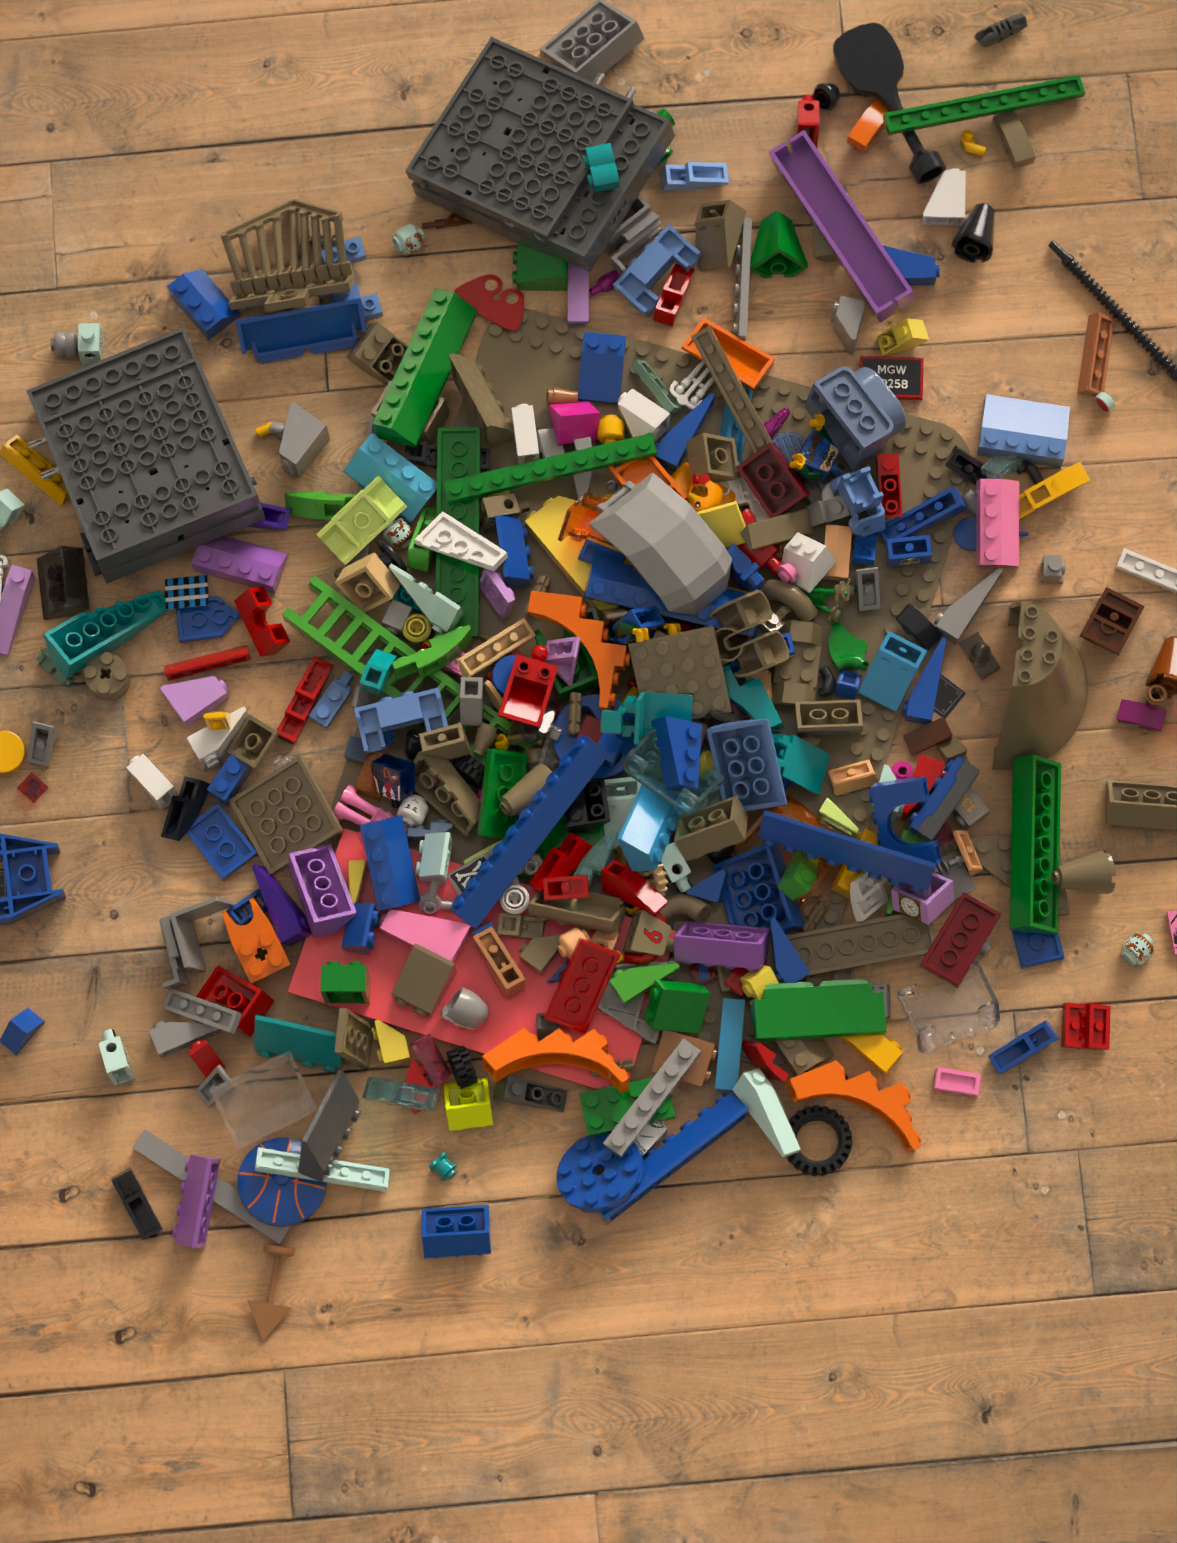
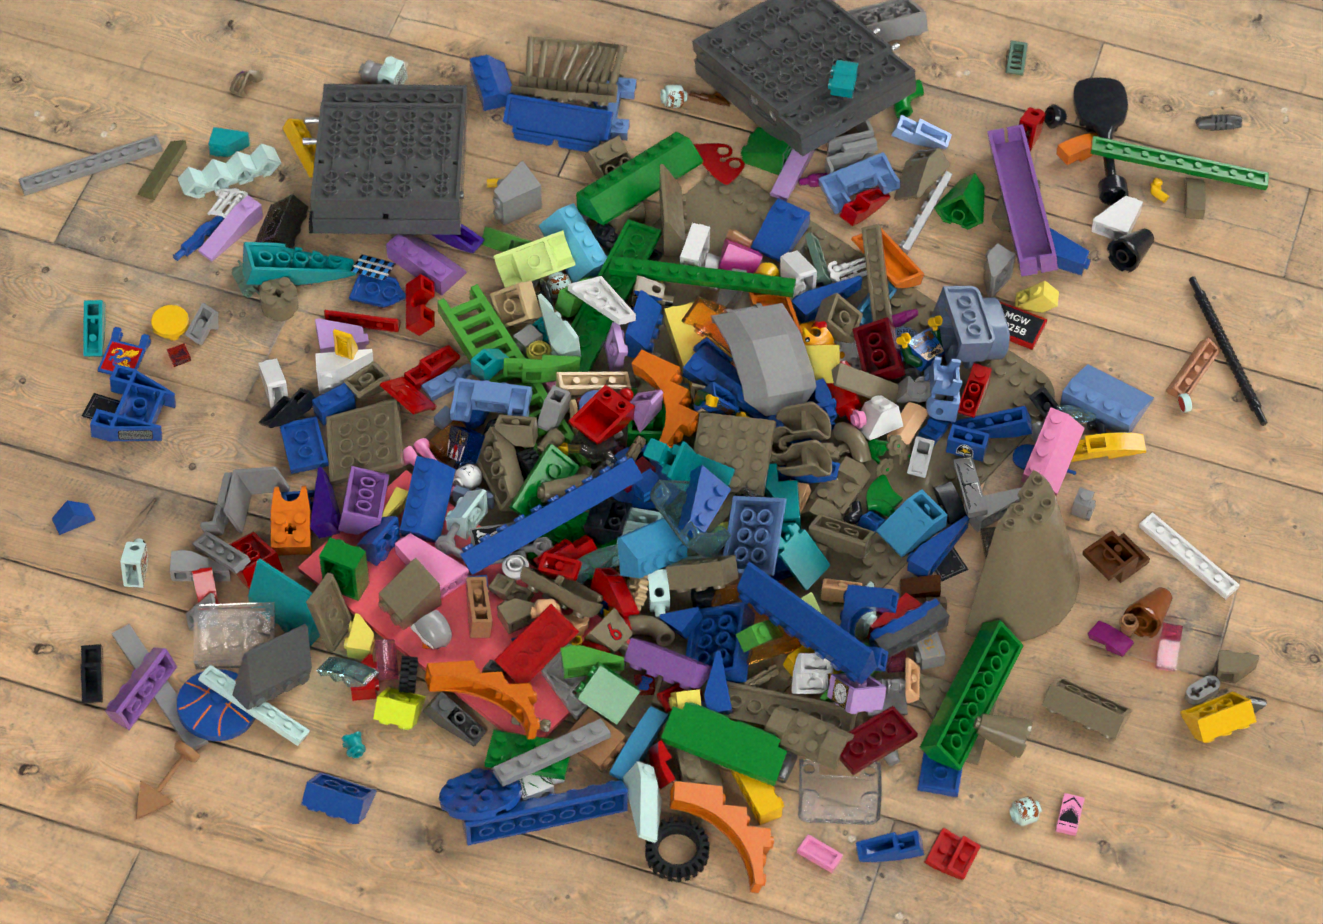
camera: 20 degrees right, 20 degrees down
none -> red container [379,376,437,415]
none -> dark tan piece [765,705,854,770]
none -> light grey tile [953,456,988,518]
none -> sand green slope [1006,40,1028,76]

